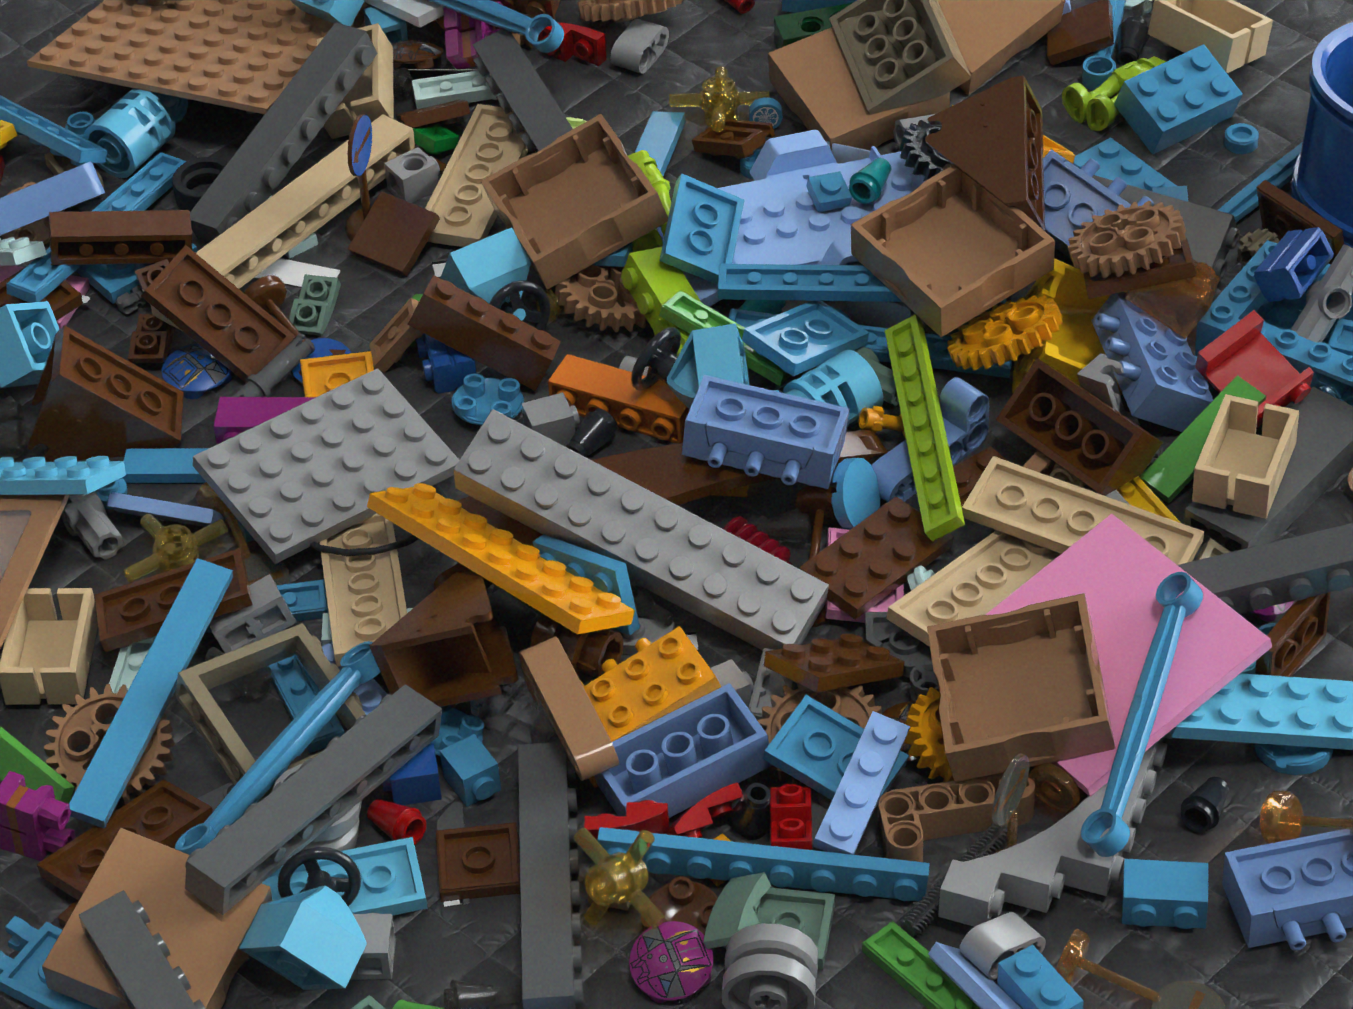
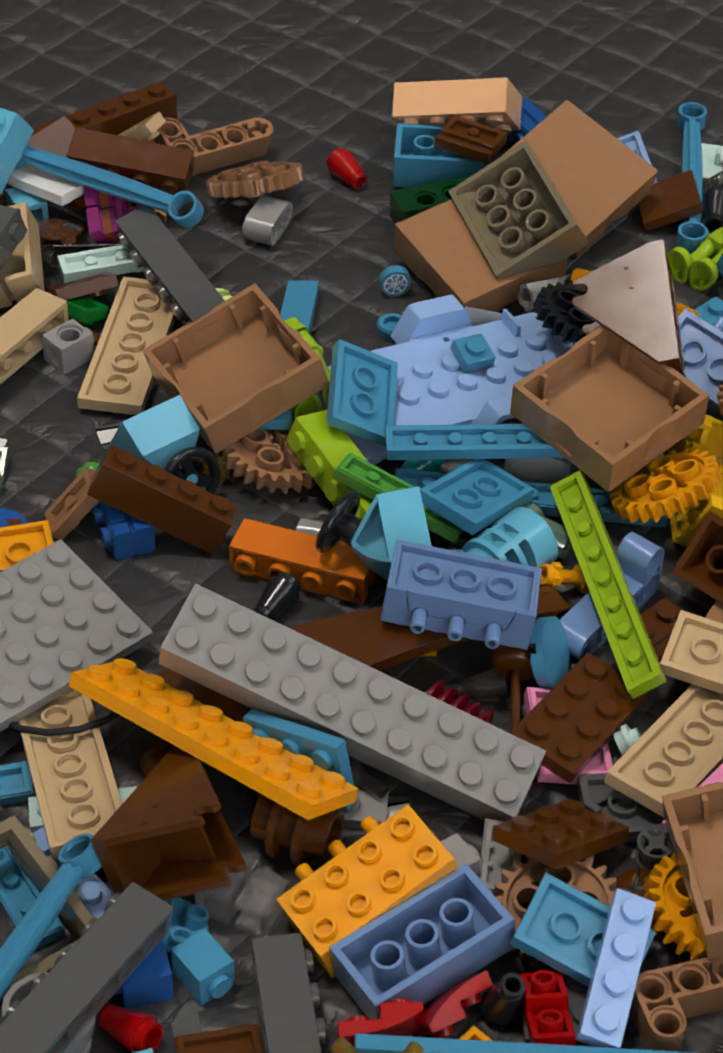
camera: 10 degrees left, 0 degrees up
piece [345,114,372,241] -> none
reddish brown tile [348,191,440,277] -> none
dark azure dish [452,374,524,425] -> none
medium nougat beam [519,636,619,781] -> none
light grey brick [521,392,580,446] -> none
red slope [539,22,607,66] -> none
clear yellow bar [669,67,770,132] -> none
reddish brown plate [692,118,775,159] -> none
teal cone [849,158,892,204] -> none

